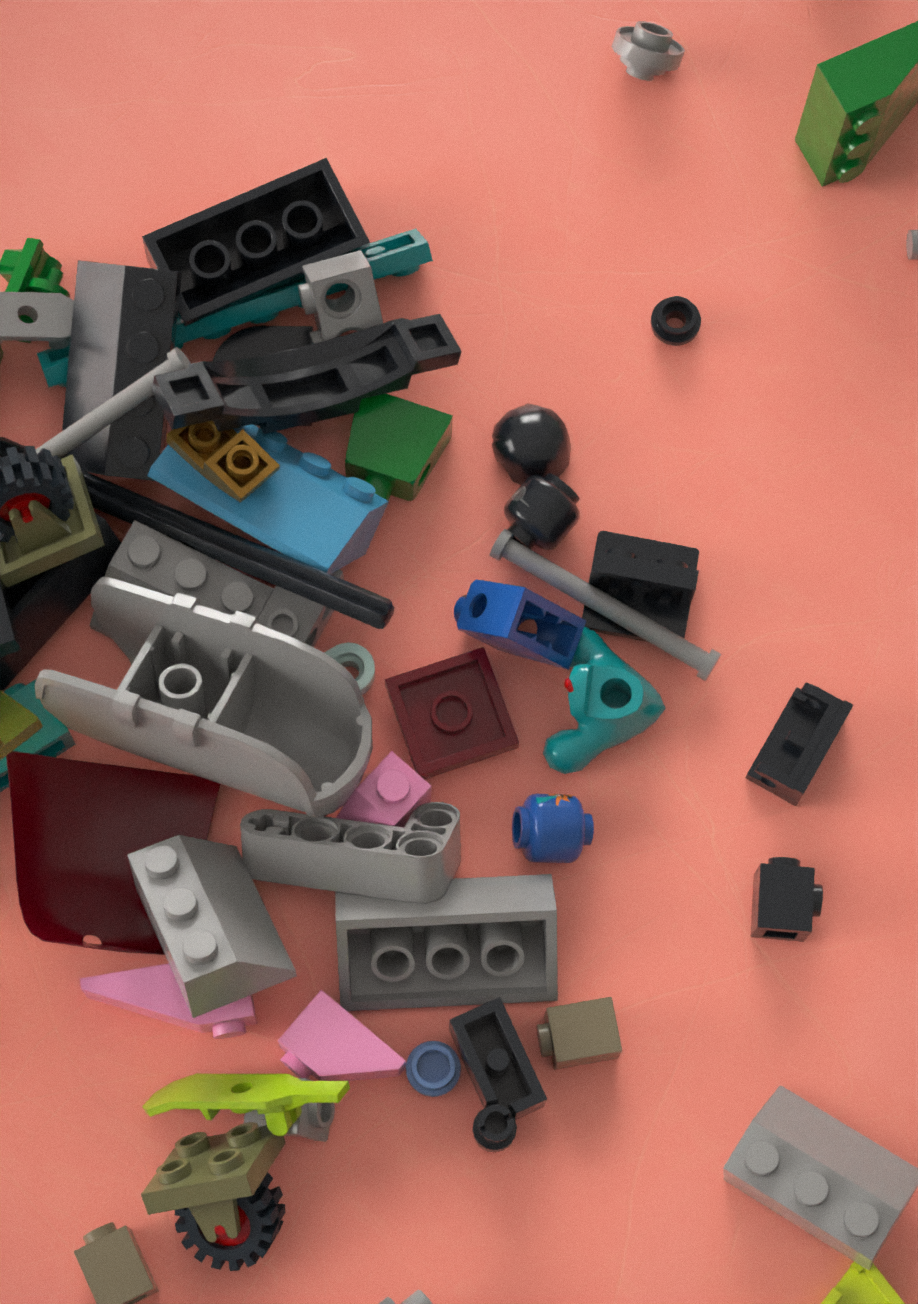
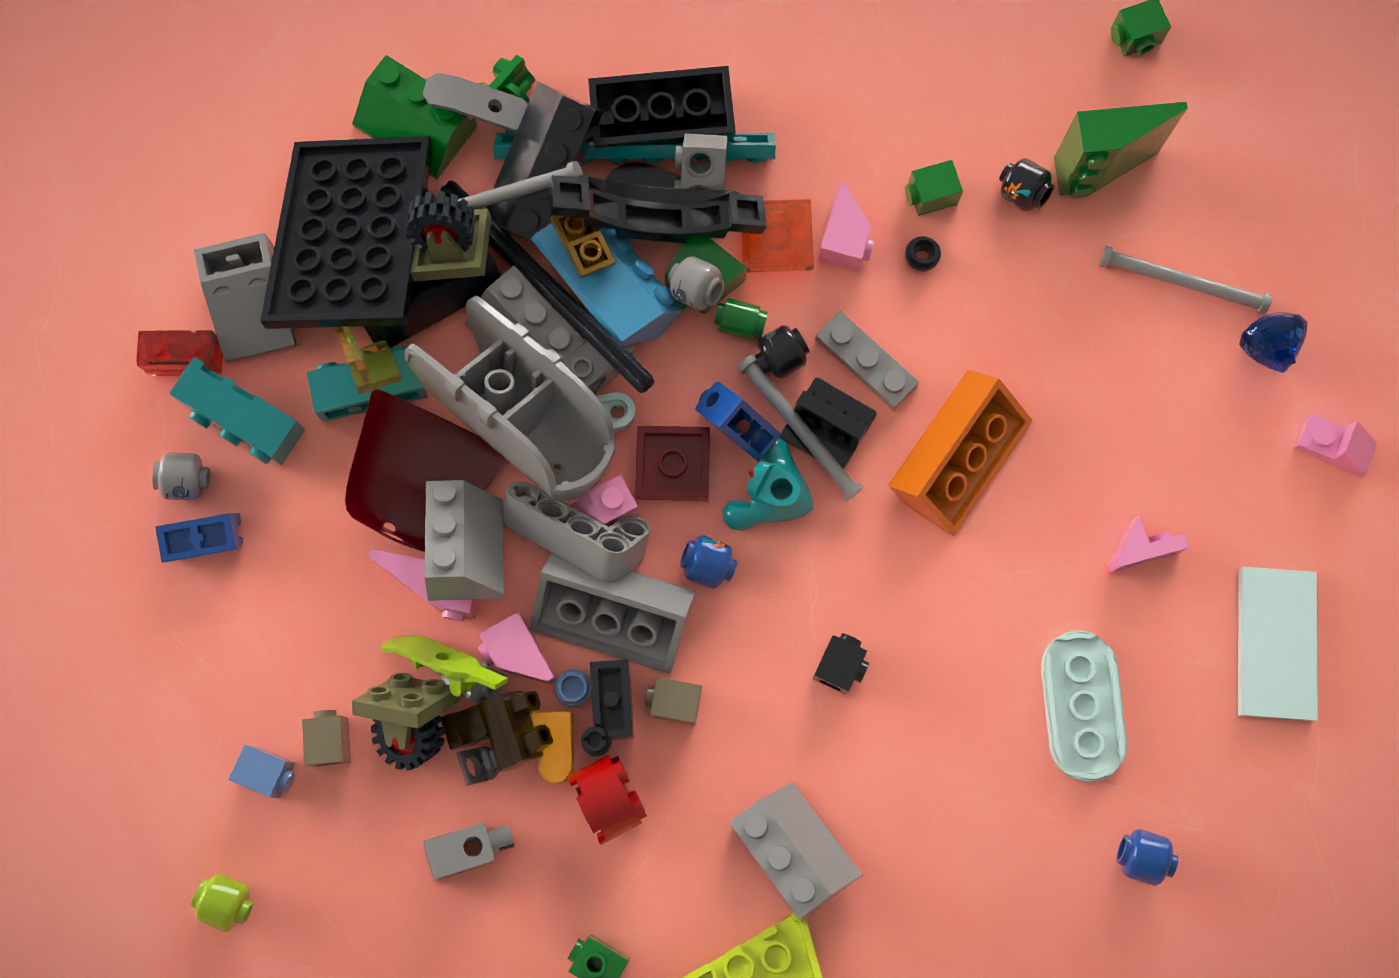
camera: 25 degrees right, 5 degrees up
black hair [492,403,571,485] -> none
light grey plate [611,21,685,81] -> none
black hinge [745,683,853,806] -> none
none -> dark brown hips [441,690,553,786]
none -> light orange leg [532,711,574,783]
none -> red brick [567,755,647,845]
none -> light grey head [668,256,725,310]
none -> green brick [714,298,768,341]
none -> clear orange plate [741,199,814,273]
none -> light grey plate [815,311,919,411]
none -> bright pink slope [818,183,875,271]
none -> orange slope [888,370,1033,536]
none -> green brick [905,160,963,216]
none -> black head [999,158,1054,211]

